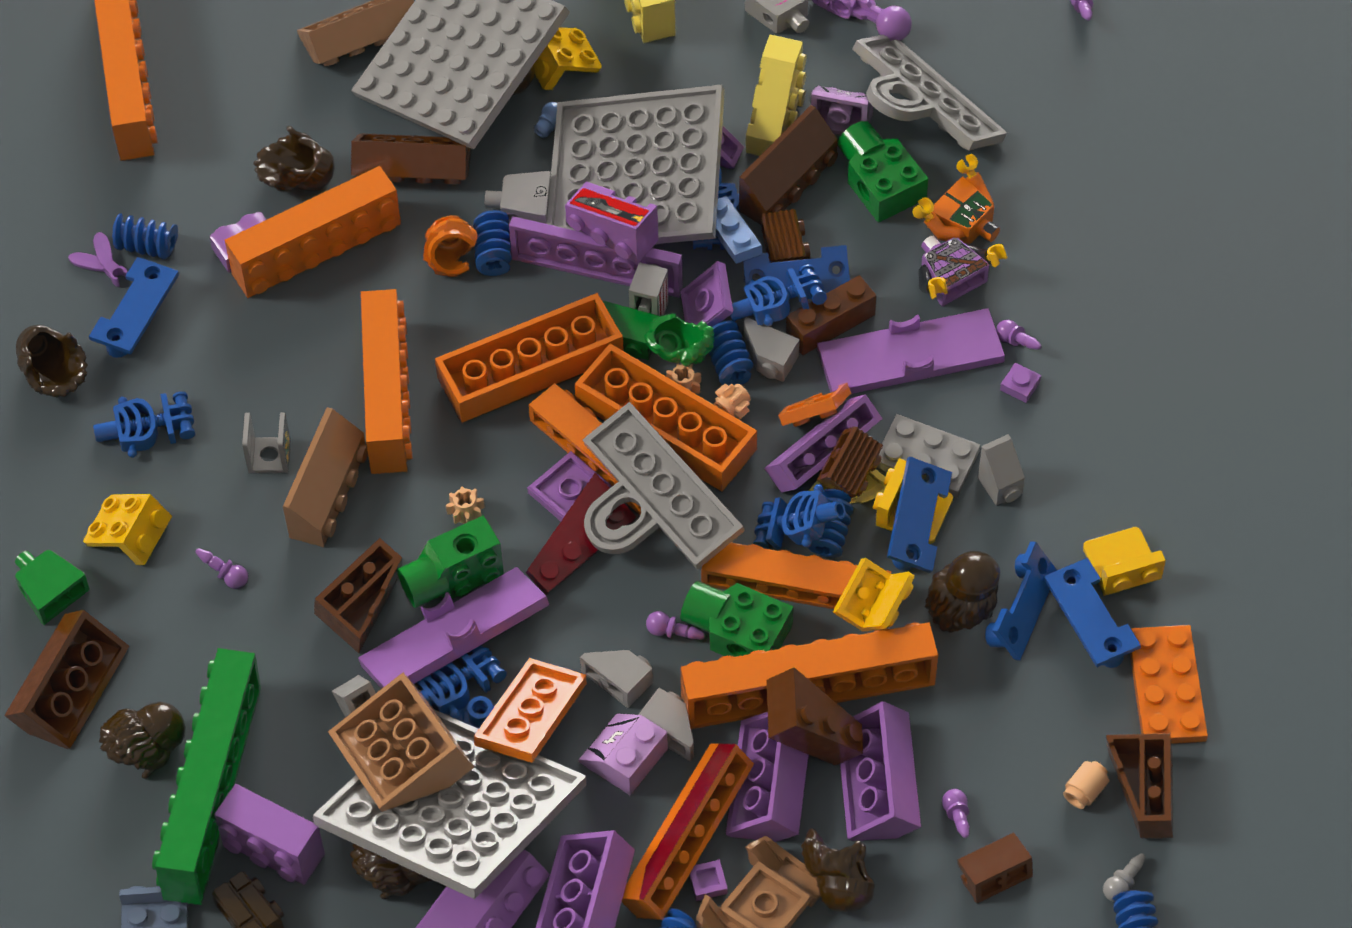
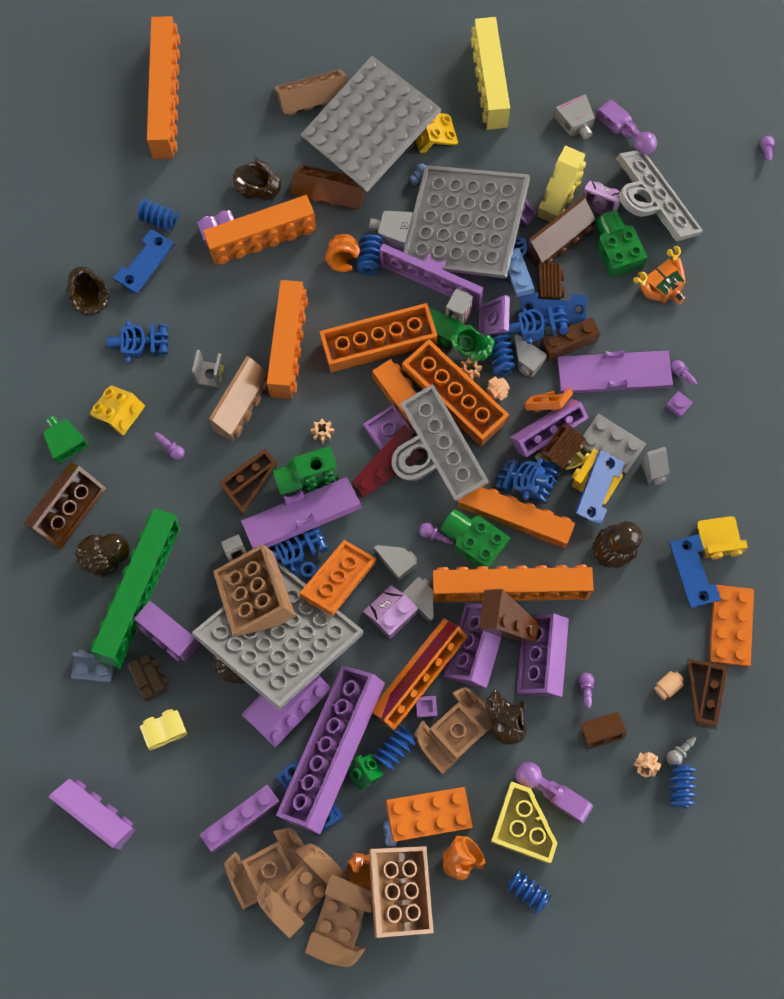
camera: 10 degrees right, 15 degrees up
medium lavender piece [68,232,128,287] -> none
medium lavender wedge [565,181,658,264] -> none
yellow bracket [833,558,915,632] -> none
torso [918,236,1008,306] -> none
blue brick [985,541,1057,660] -> none
none -> light nougat gear [634,752,661,778]

